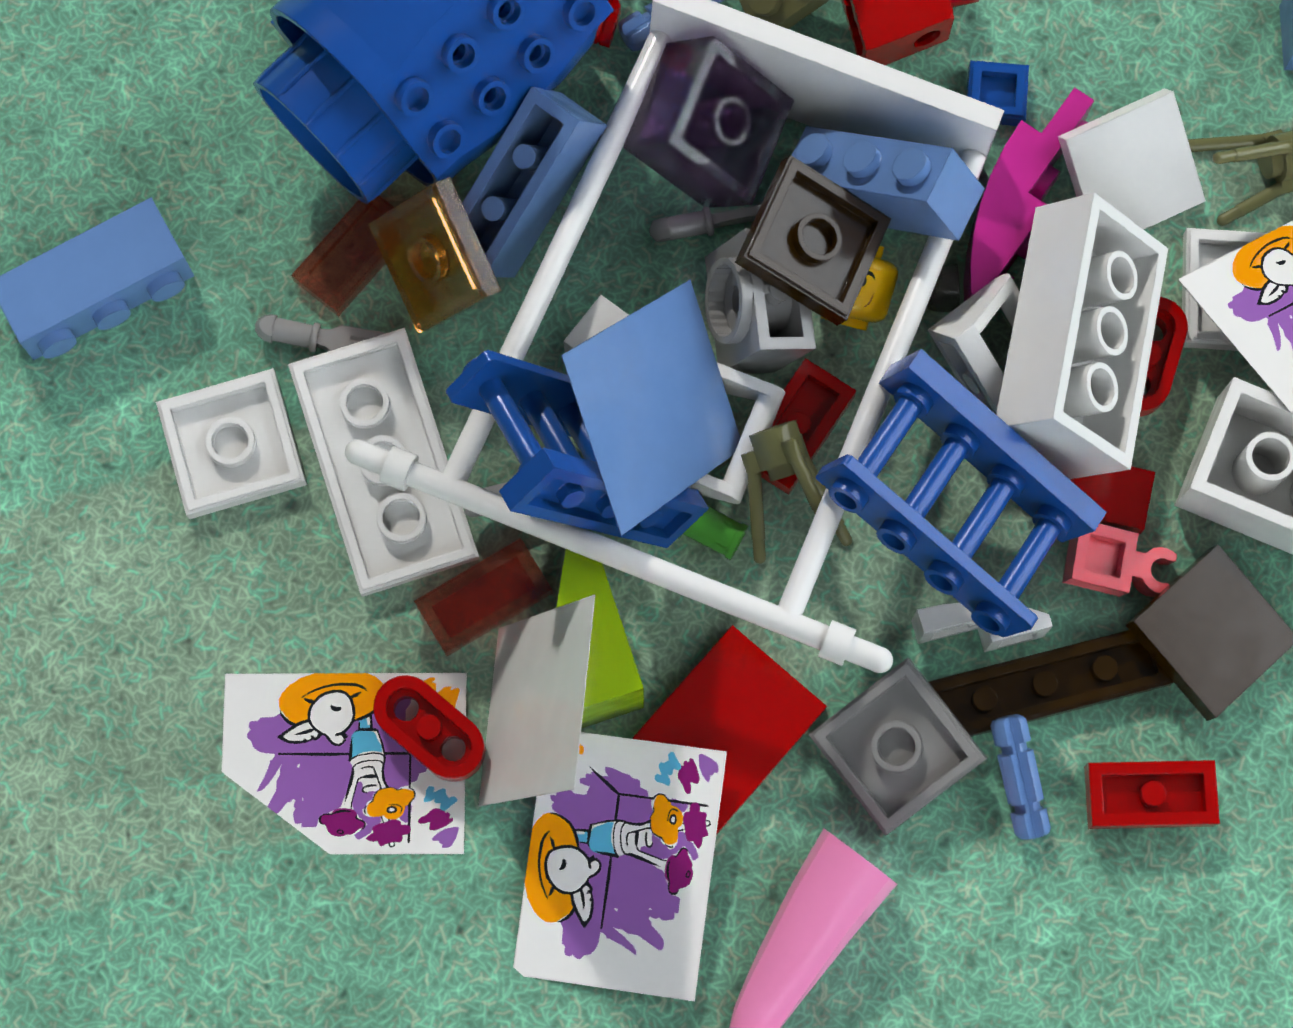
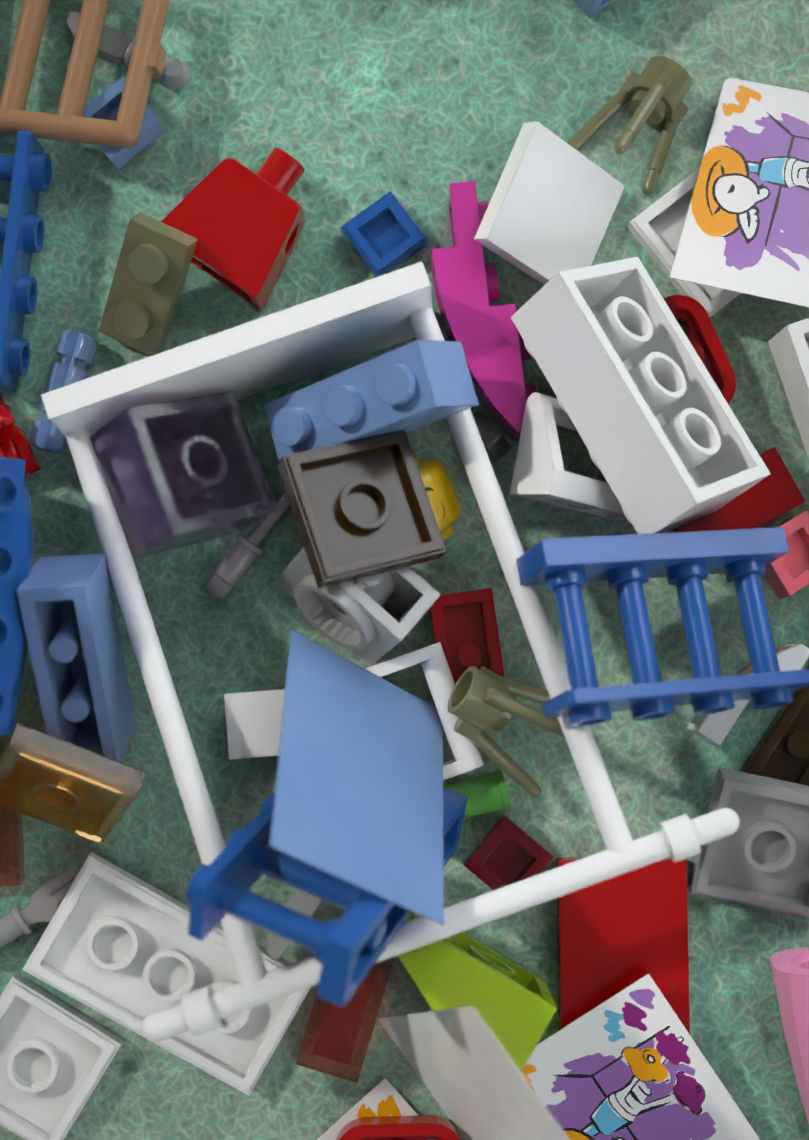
camera: 45 degrees left, 10 degrees up
none -> dark red tile [463,814,554,890]

